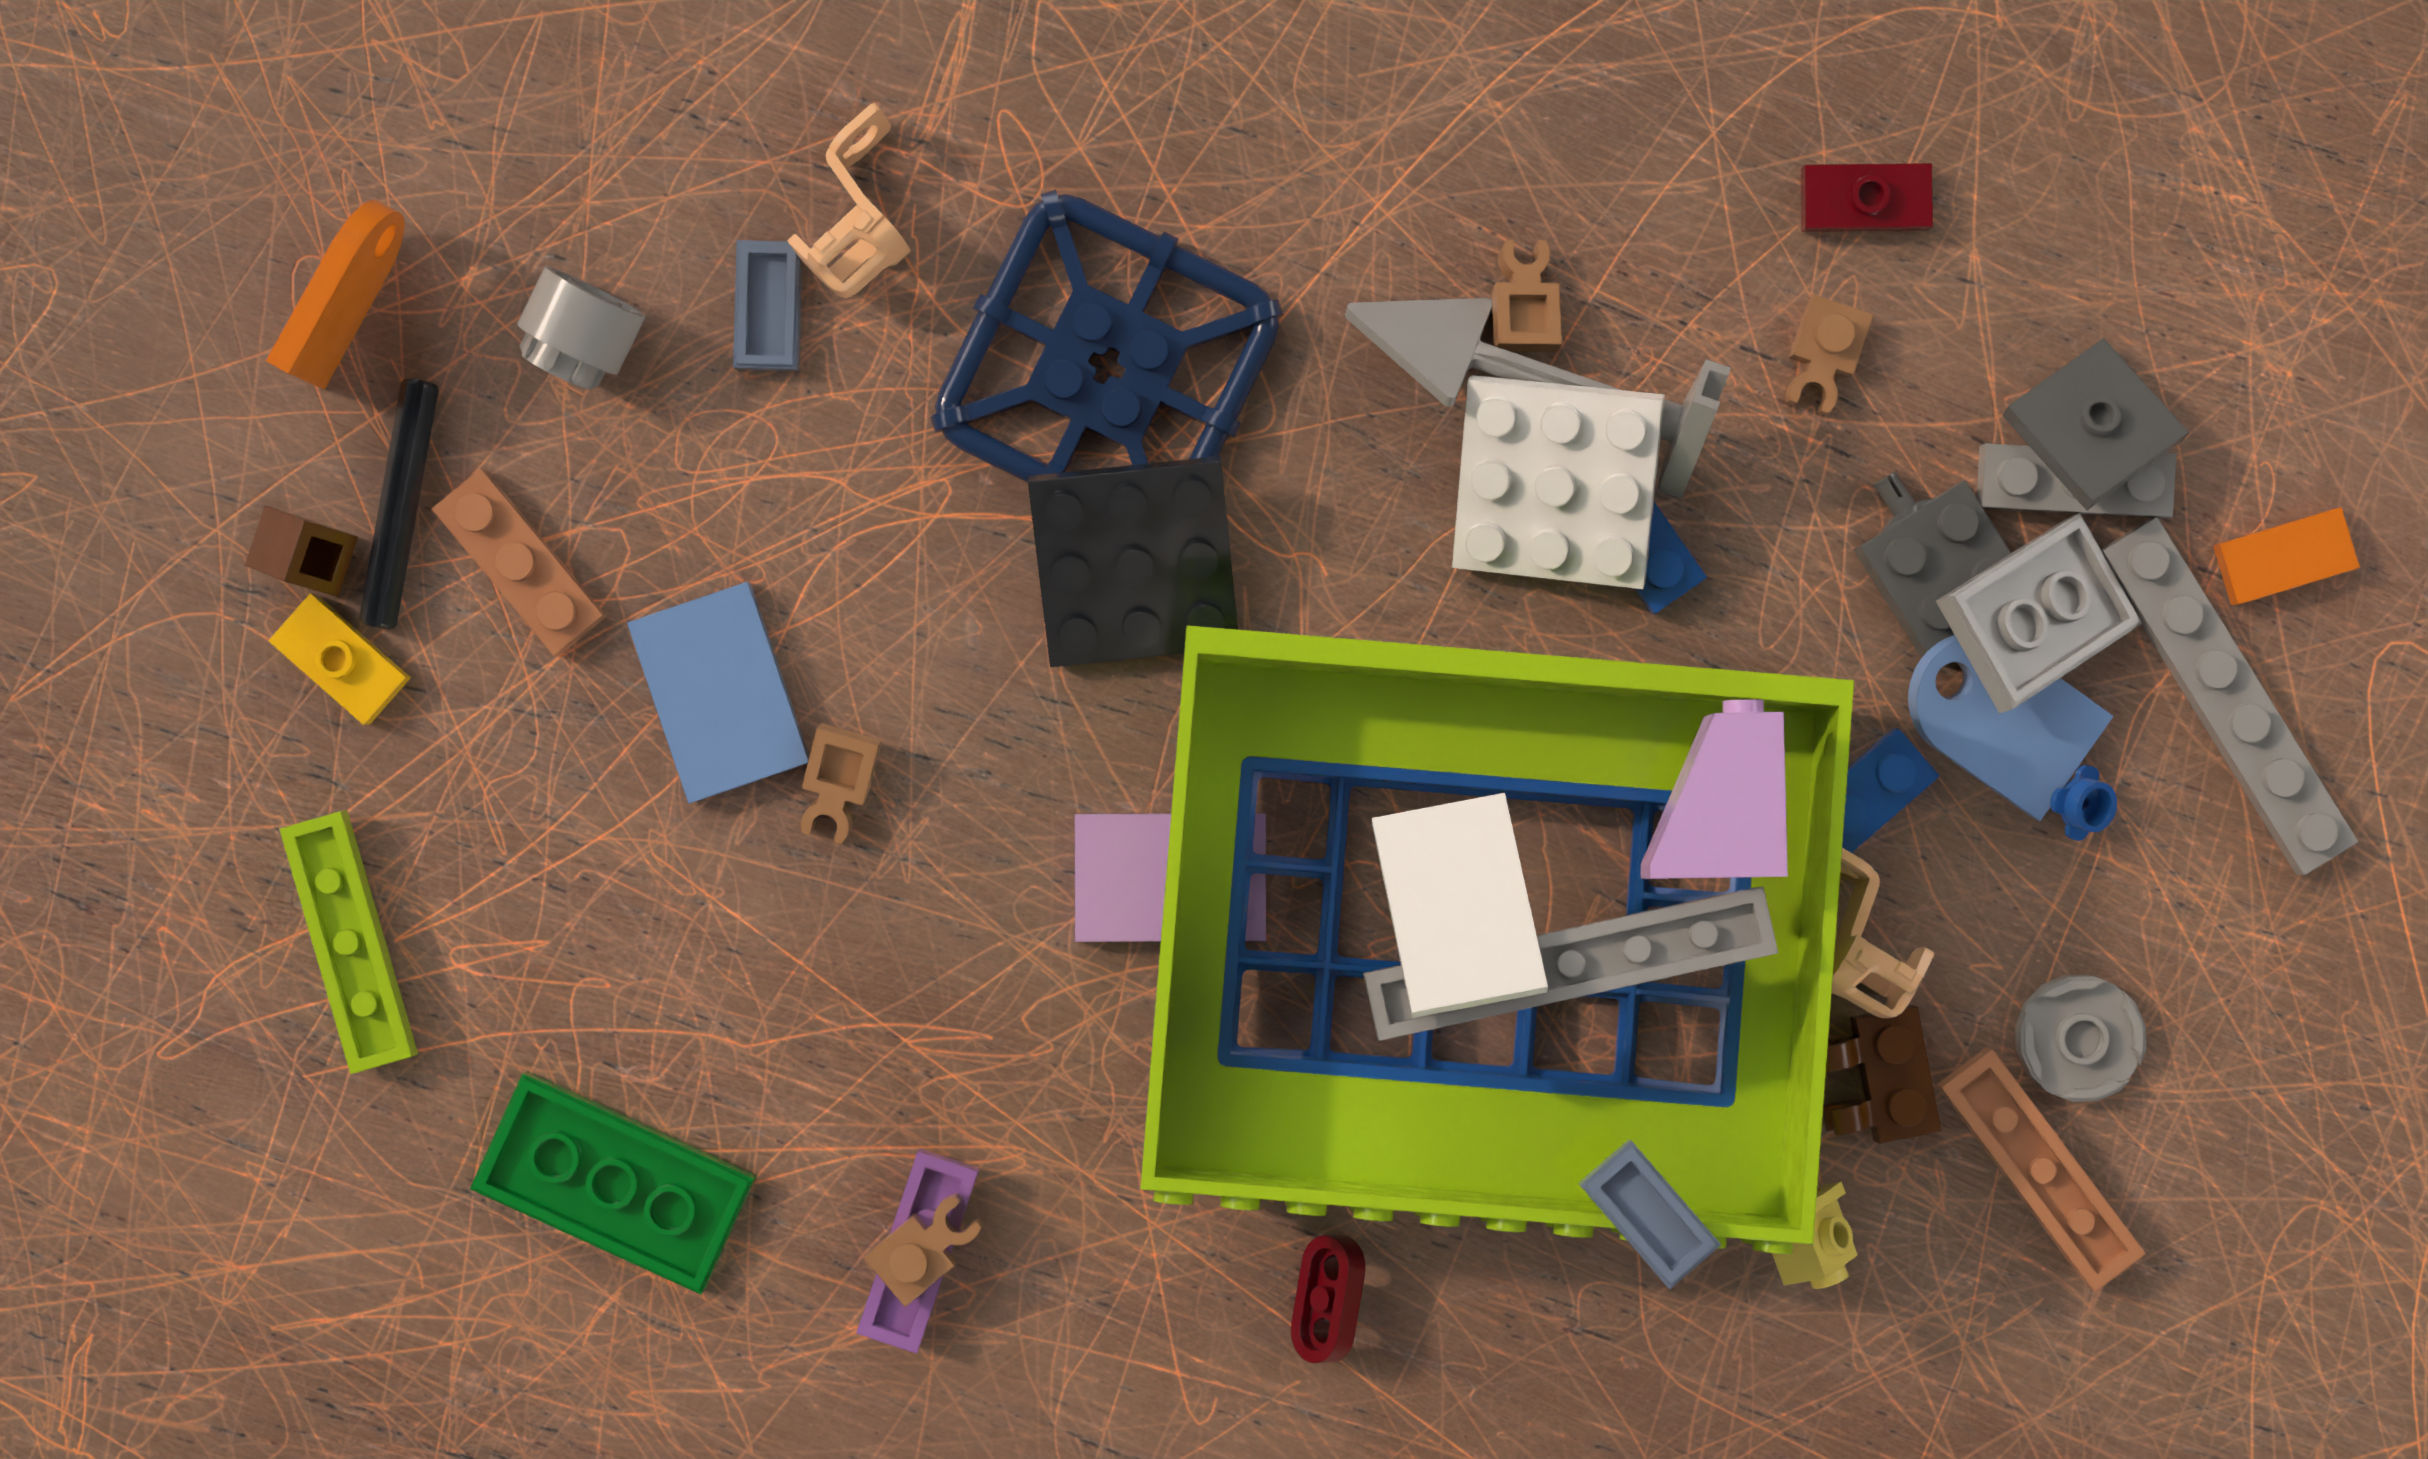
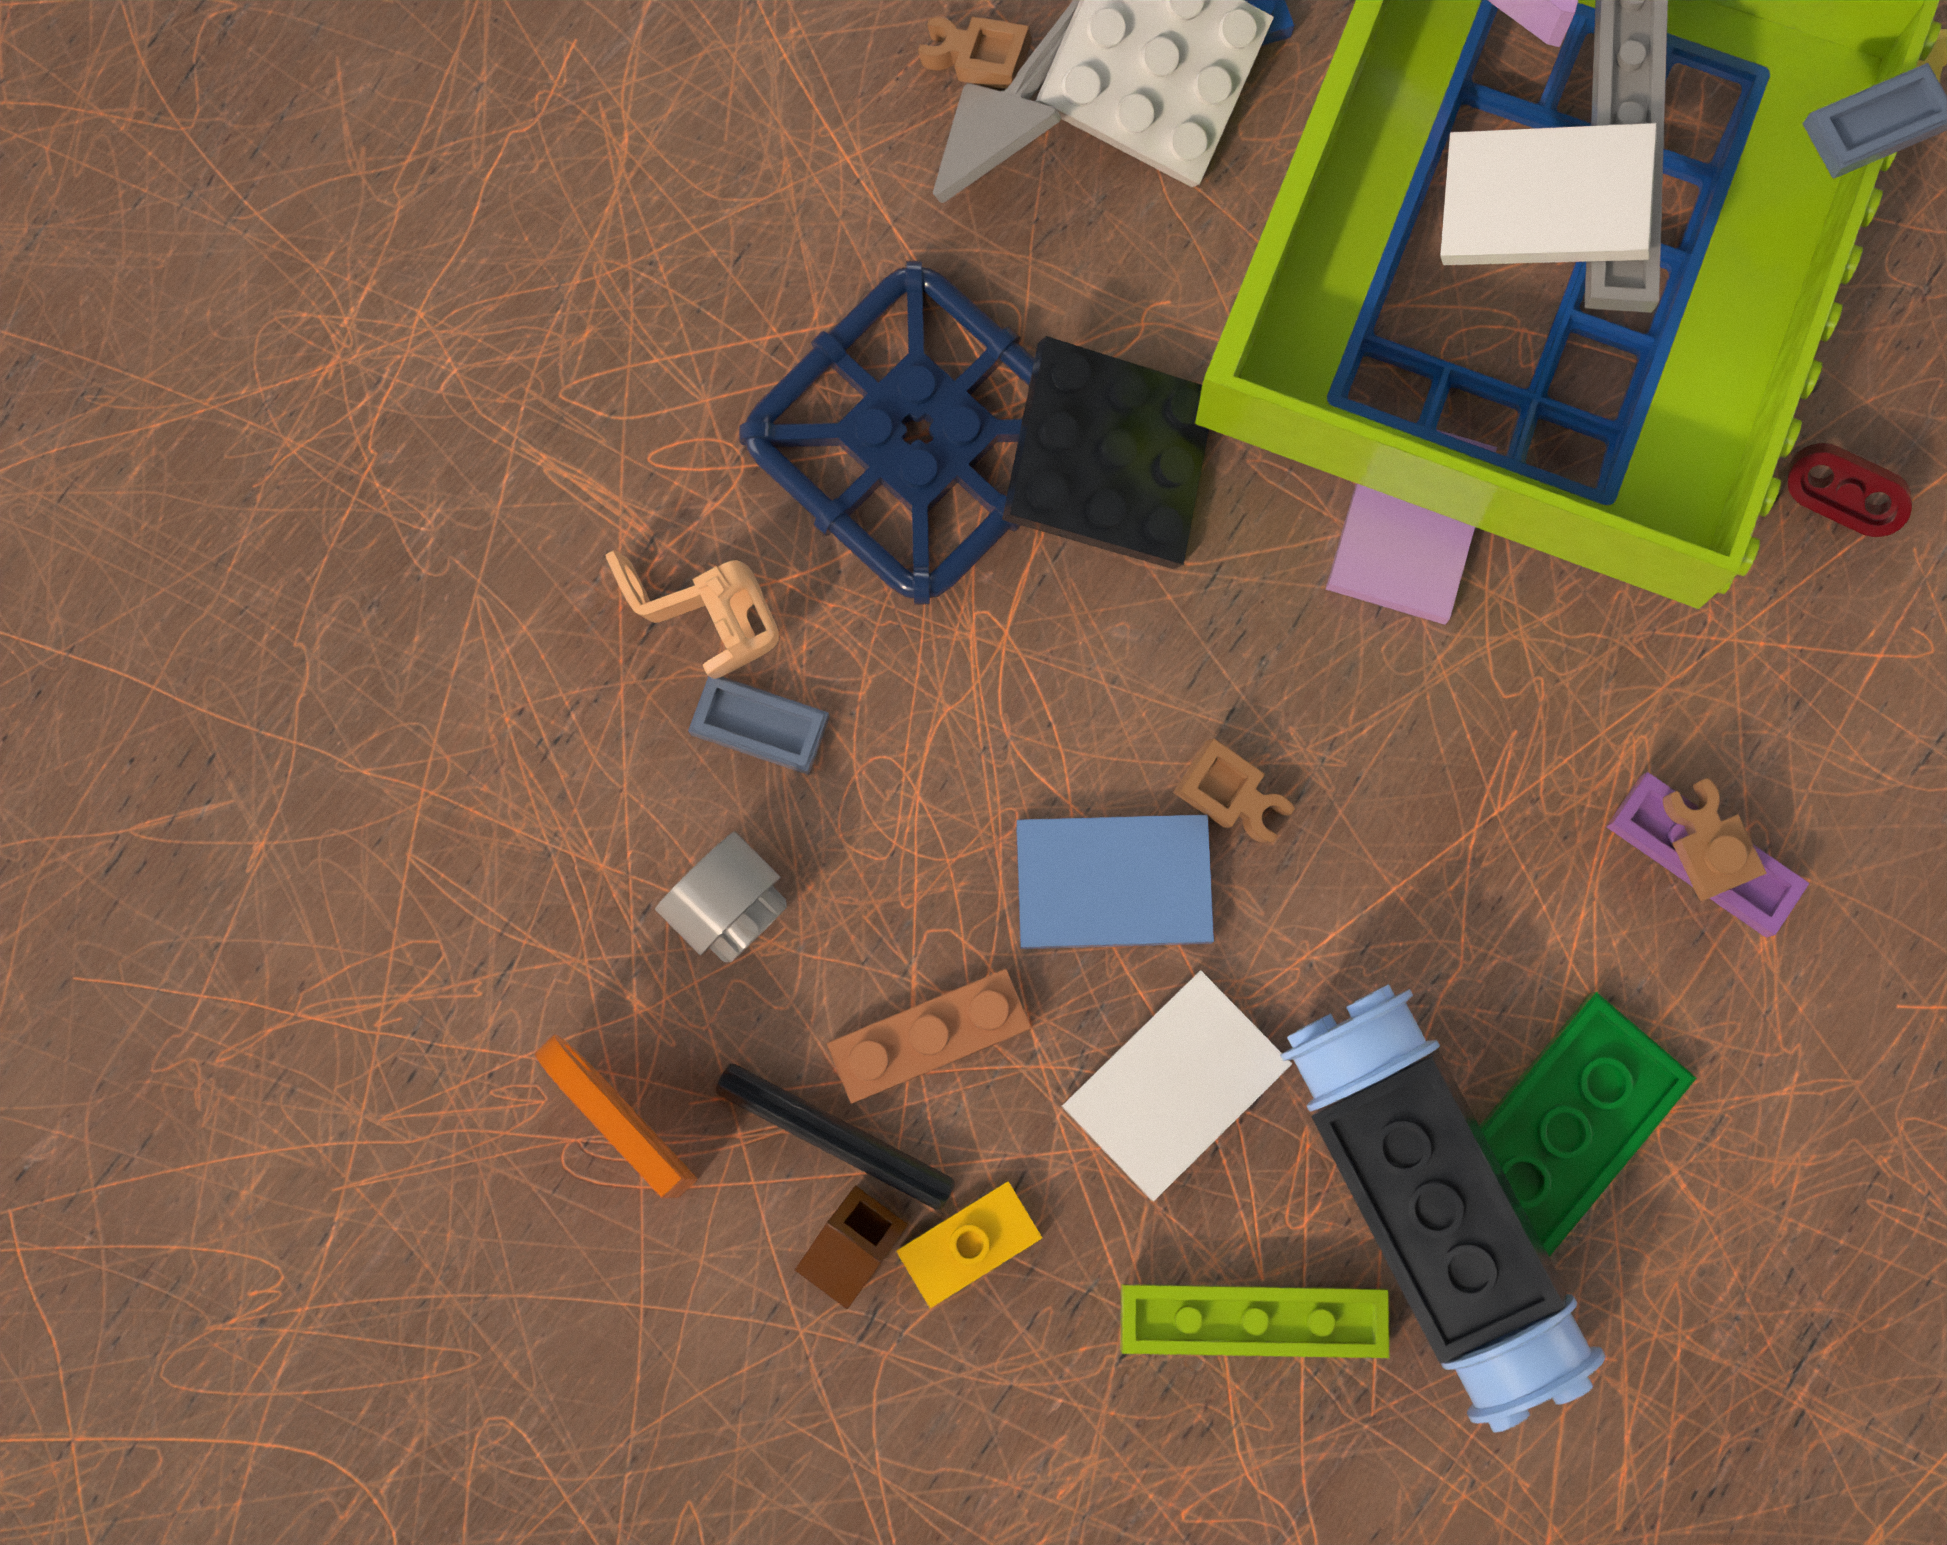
camera: 75 degrees left, 10 degrees down
none -> white tile [1061,970,1292,1201]
none -> black brick [1280,984,1606,1433]

